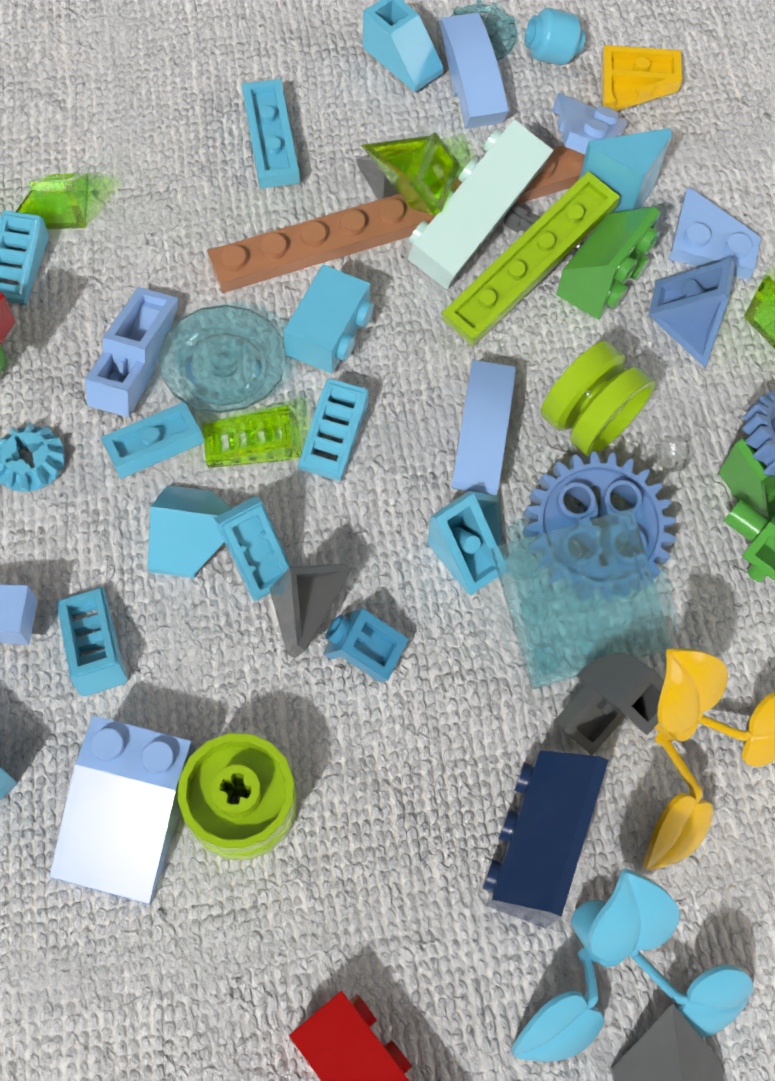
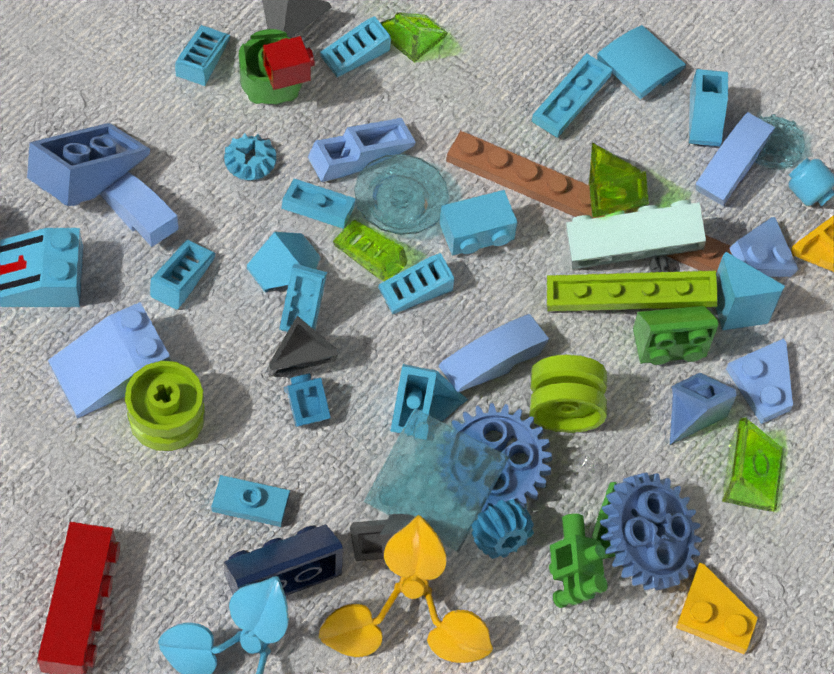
camera: 45 degrees right, 5 degrees down
none -> medium azure plate [211,475,290,527]
none -> dark azure gear [471,499,534,559]
none -> medium azure slope [597,25,686,99]

